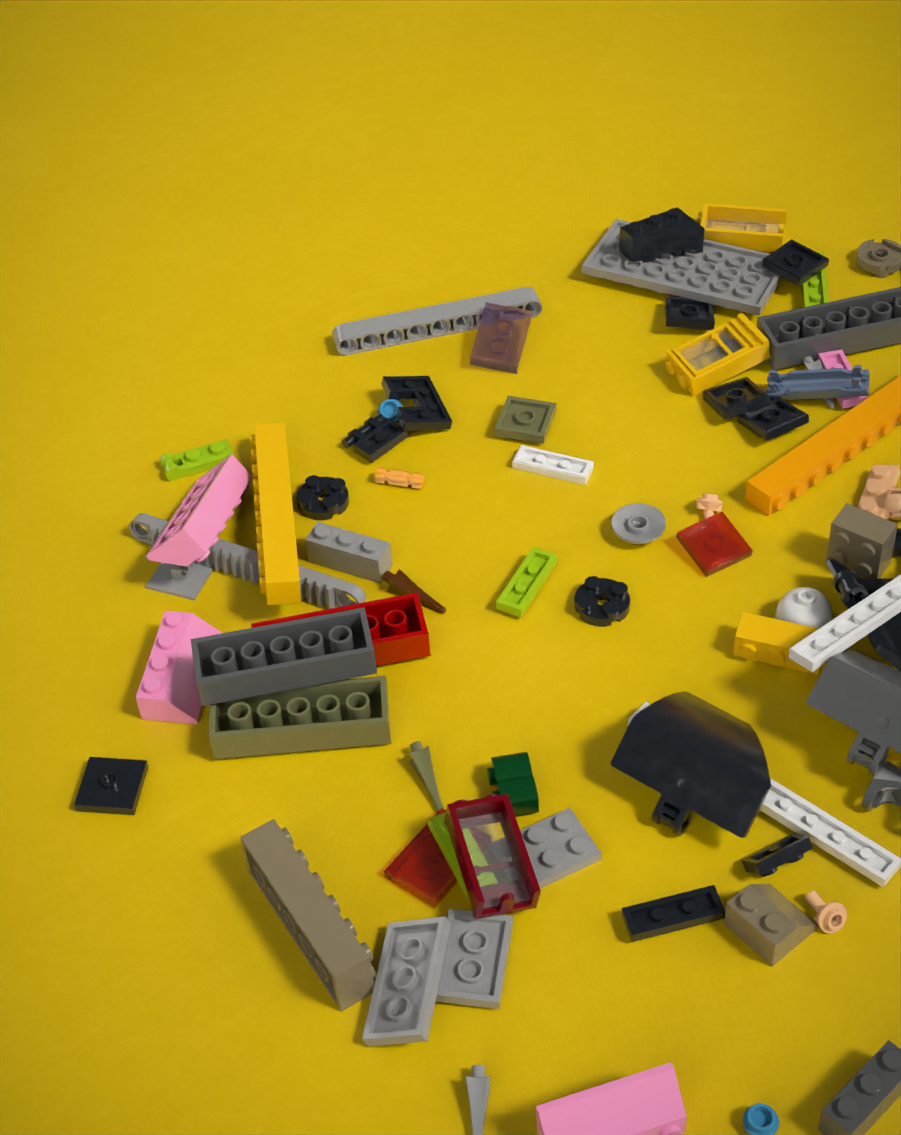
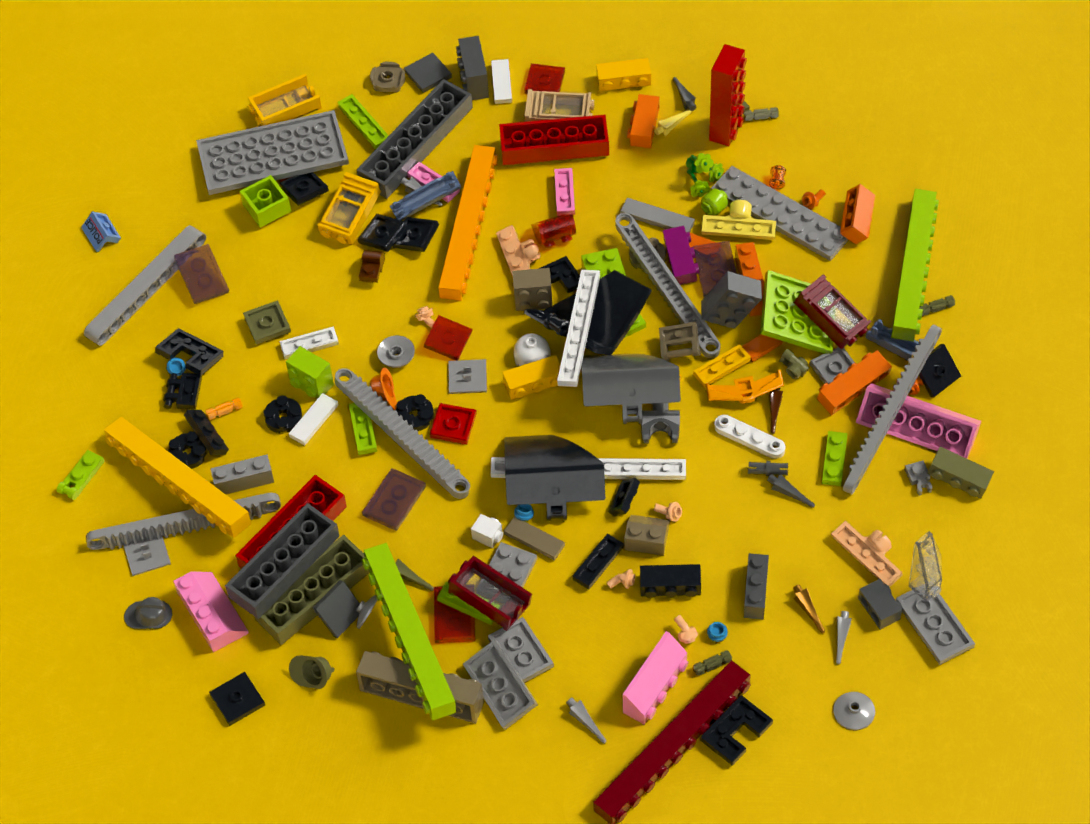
camera: 40 degrees left, 10 degrees up
bright pink slope [146,454,253,567] -> none
reddish brown piece [382,569,446,613] -> none
dark green brick [487,752,539,816] -> none
black wedge [619,207,705,262] -> none
black plate [762,239,829,286] -> none
none -> medium blue panel [81,211,121,252]
none -> dark grey piece [124,597,172,629]
none -> black plate [184,410,229,455]
none -> lime brick [240,175,291,228]
none -> black plate [263,395,302,433]
none -> lime brick [286,346,334,399]
none -> white tile [289,393,338,446]
none -> olive piece [289,655,335,689]
none -> dark grey tile [313,580,360,638]
none -> light grey gear [334,368,470,499]
none -> light grey dish [356,595,377,629]
none -> reddish brown brick [359,250,385,283]
none -> tile [362,468,426,531]
none -> lime brick [362,543,456,721]
none -> orange piece [370,368,397,410]
none -> red tile [430,403,477,445]
none -> light grey piece [449,359,487,394]
none -> white brick [471,514,503,548]
none -> dark tan tile [504,516,565,561]
none -> dark azure plate [514,504,534,521]
none -> light nougat plate [607,569,635,589]
none -> black brick [640,564,701,598]
none -> light nougat plate [674,615,698,644]

